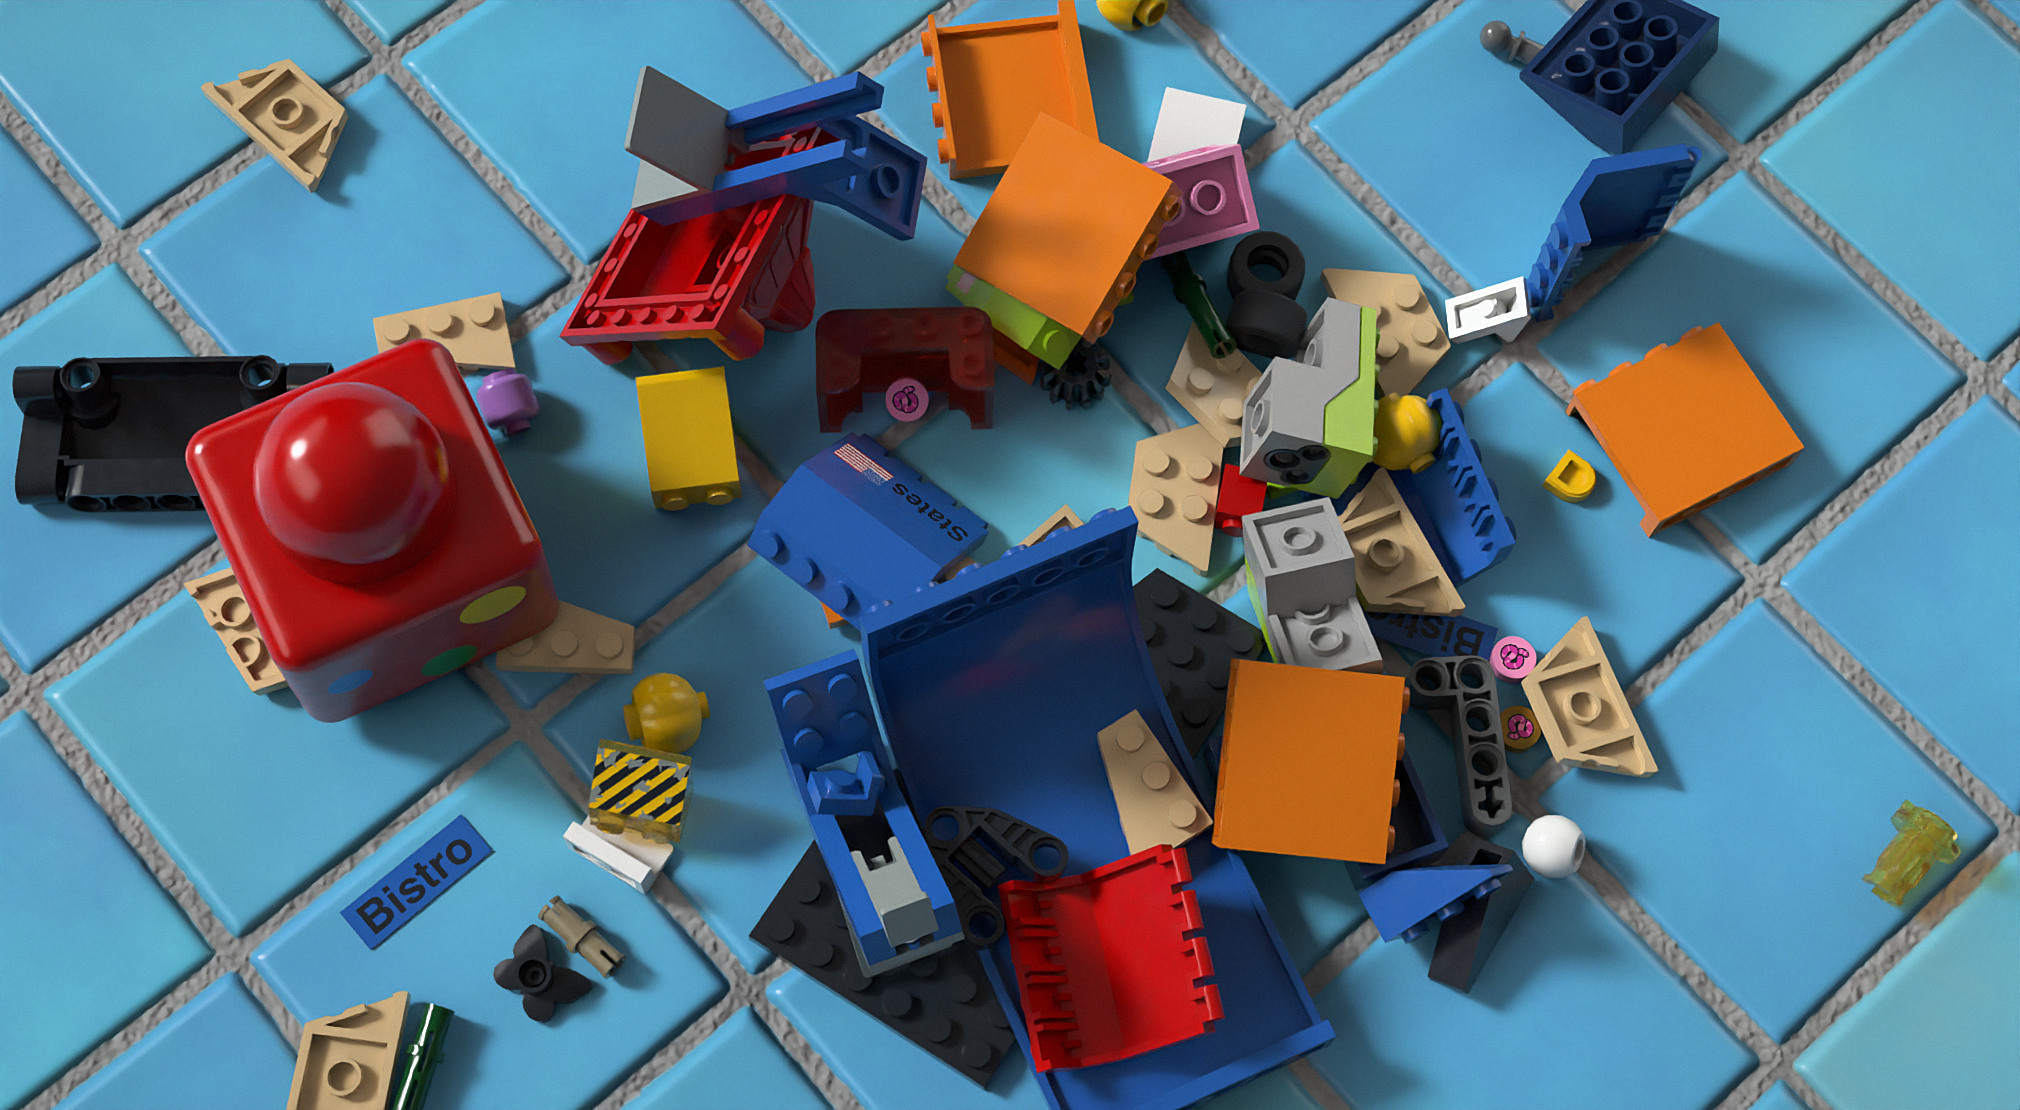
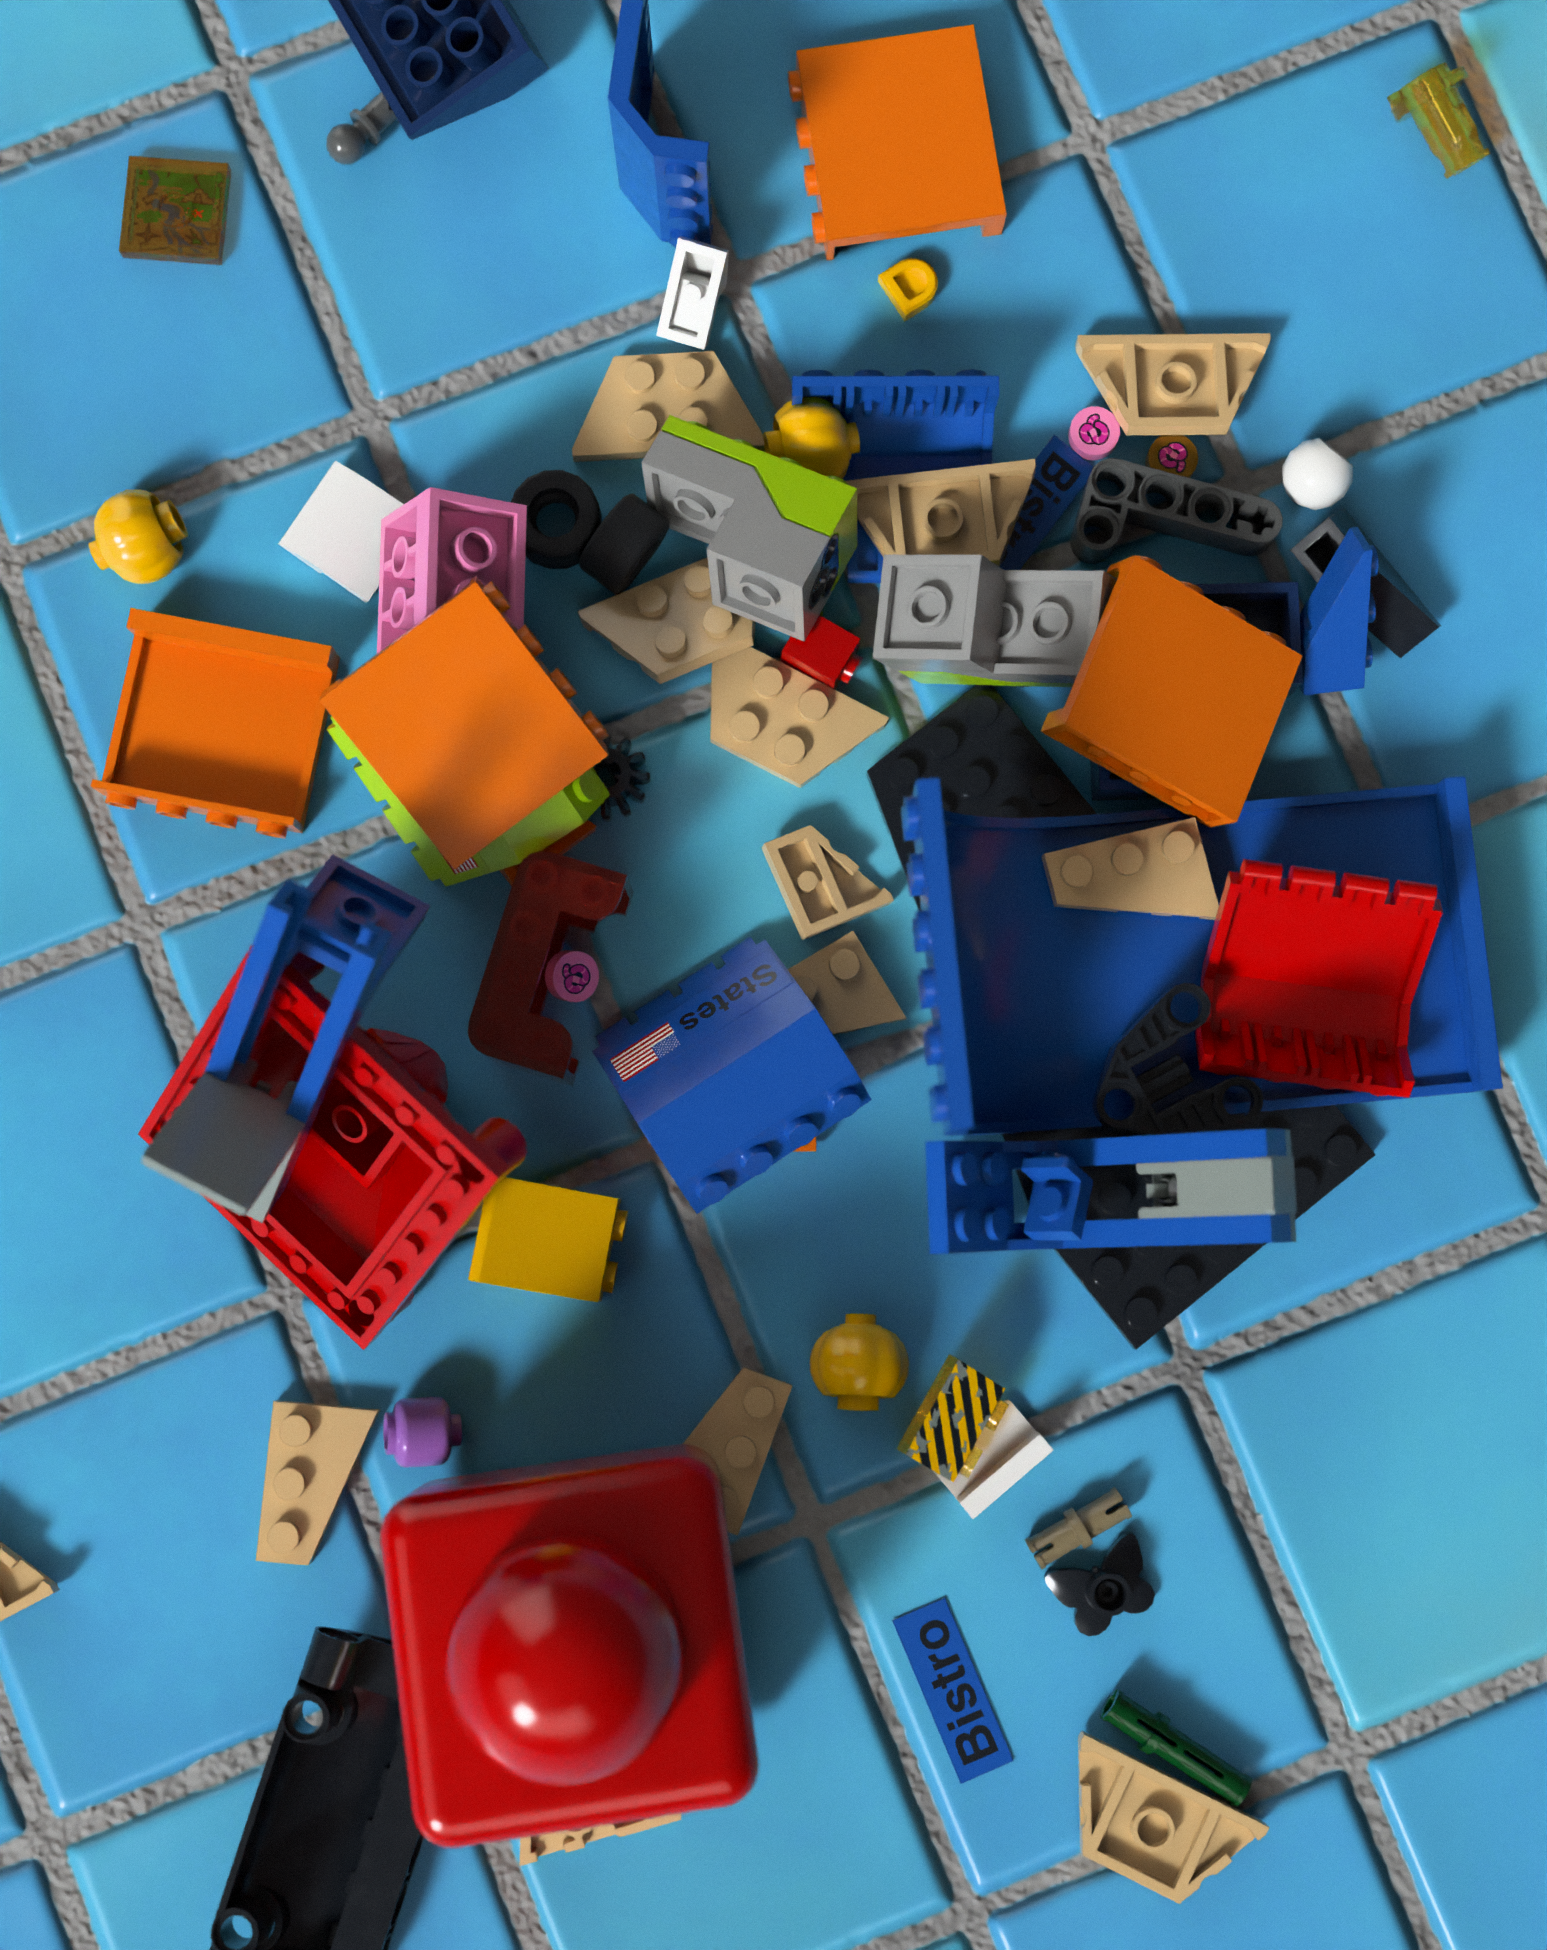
camera: 70 degrees left, 15 degrees up
dark green pin [1161,250,1237,359] -> none

